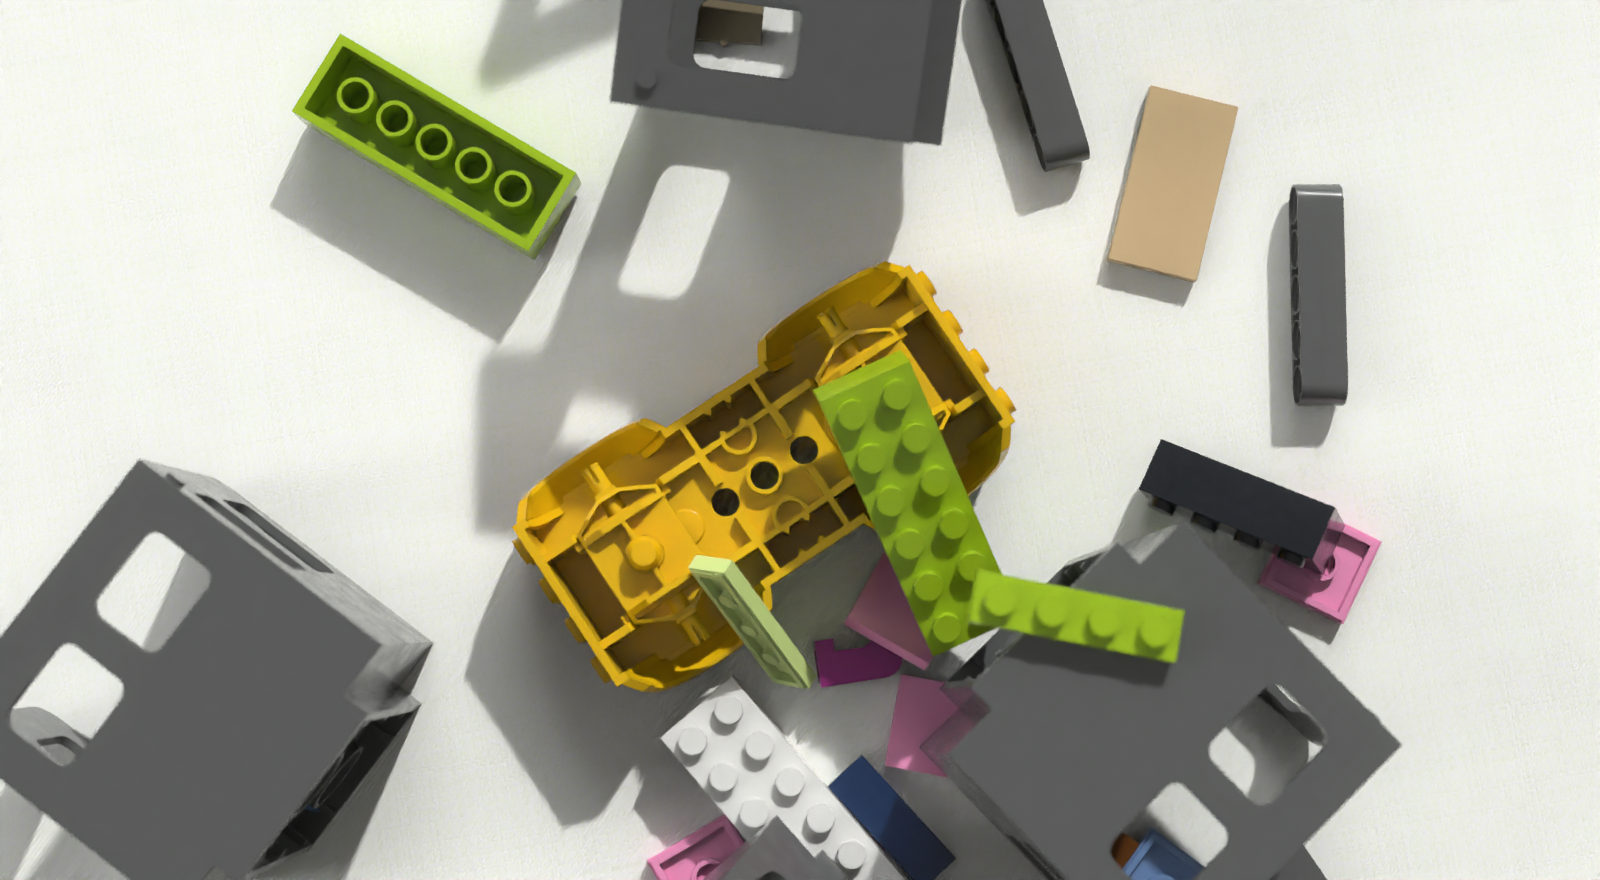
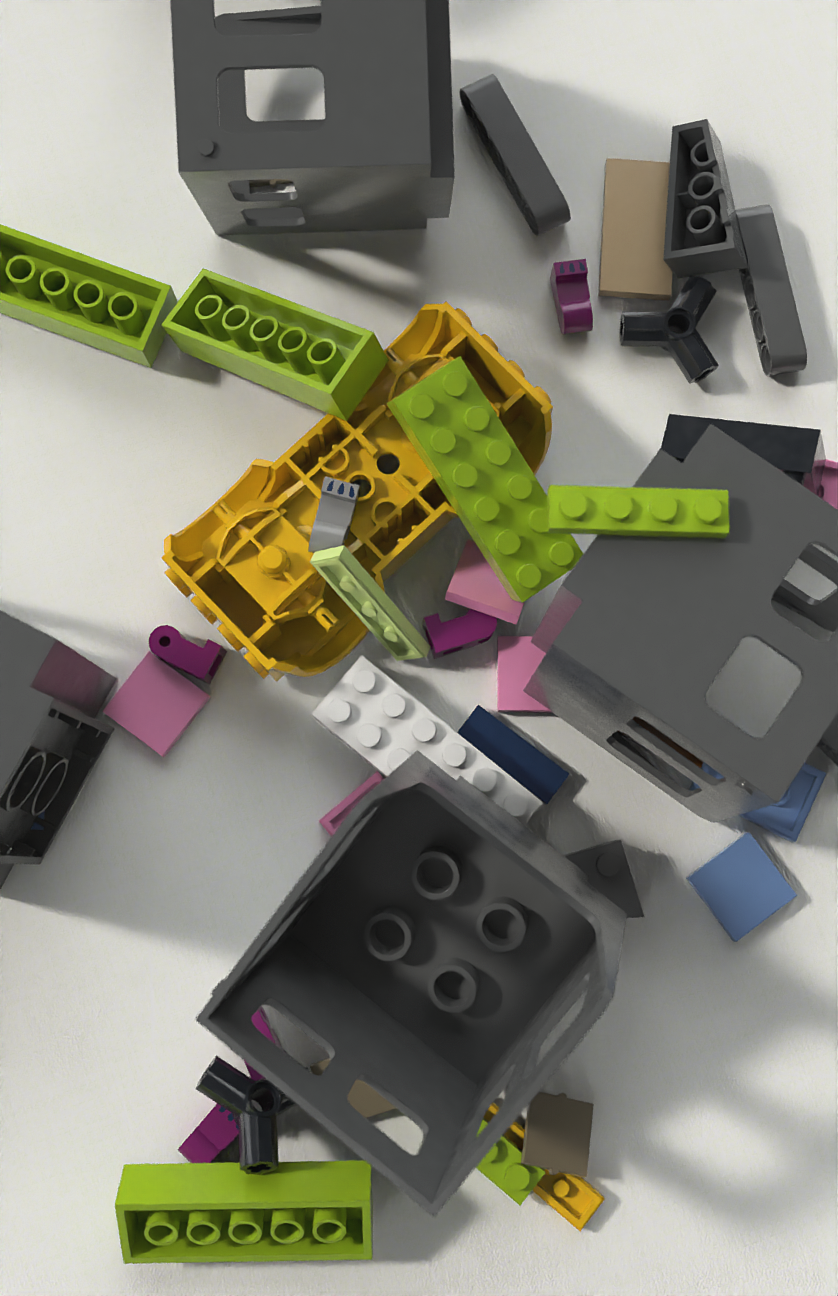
camera: 10 degrees left, 5 degrees down
none -> bright pink tile [102,651,210,757]
none -> magenta leg [148,625,227,685]
none -> lime brick [161,268,389,421]
none -> light grey leg [308,476,360,553]
none -> magenta leg [550,259,593,335]
none -> black piece [619,276,719,384]
none -> dark grey wedge [663,119,748,278]

